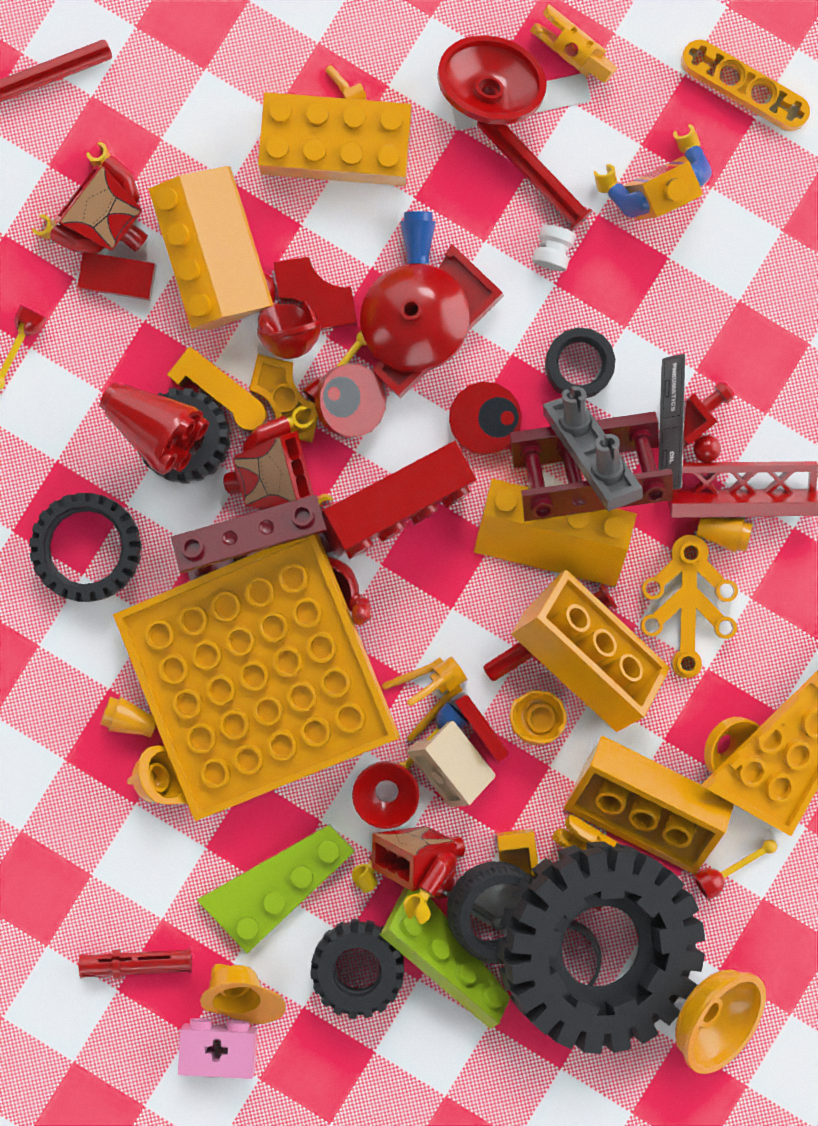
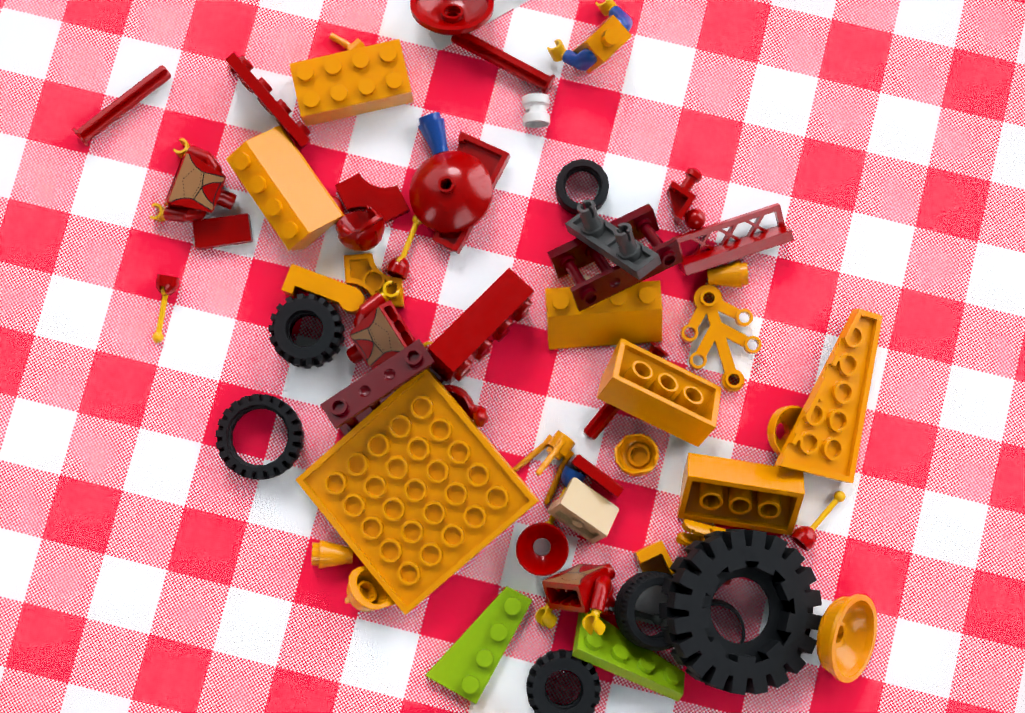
camera: 20 degrees left, 5 degrees down
red cone [99,382,210,475] -> none
tile [315,364,386,437] -> none
red tile [449,381,522,455] -> none
flat silver sticker [658,353,686,490] -> none
none -> red wing [225,52,310,149]

